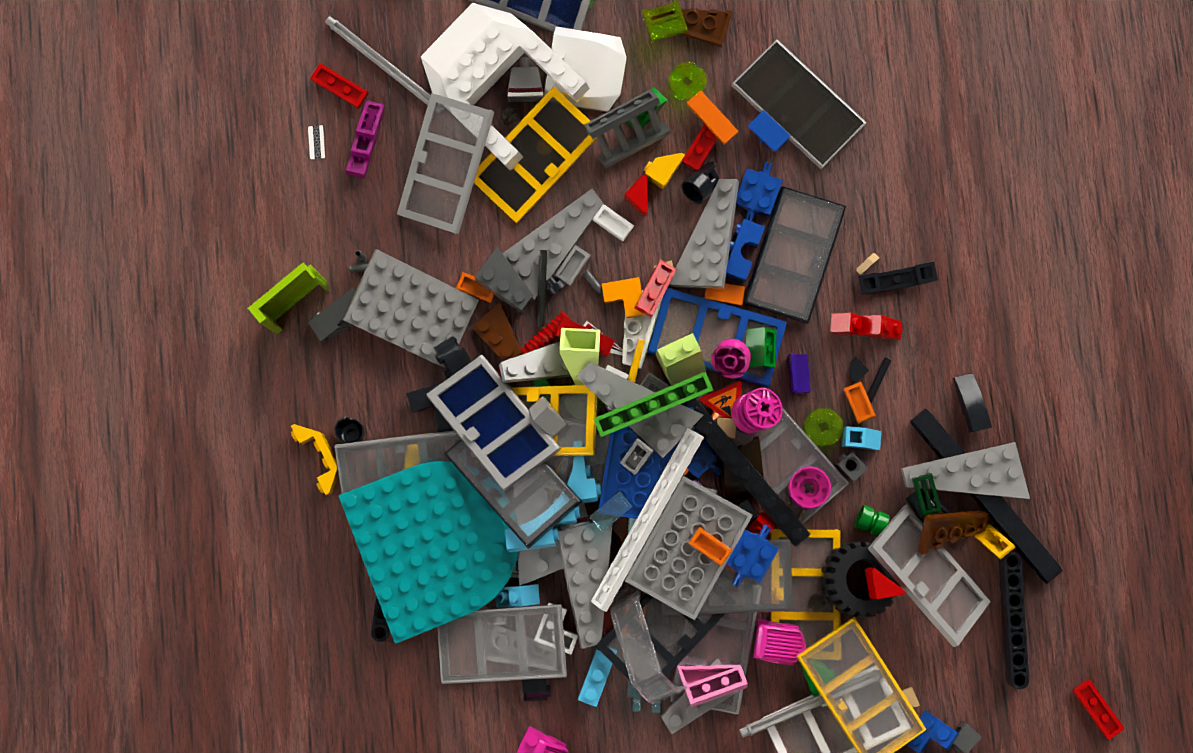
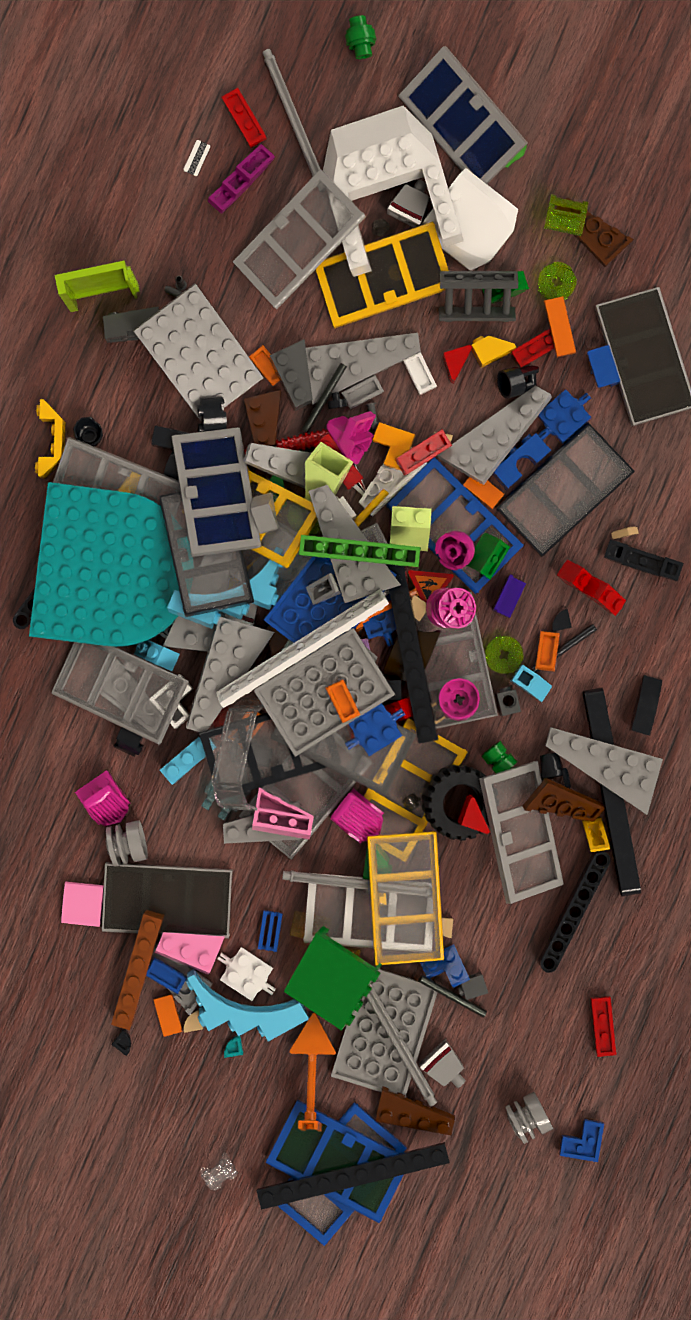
camera: 30 degrees right, 5 degrees up
clear light blue tile [590,491,633,532] -> none
dark green tile [912,473,942,516] -> none
none -> dark pink piece [327,411,376,464]

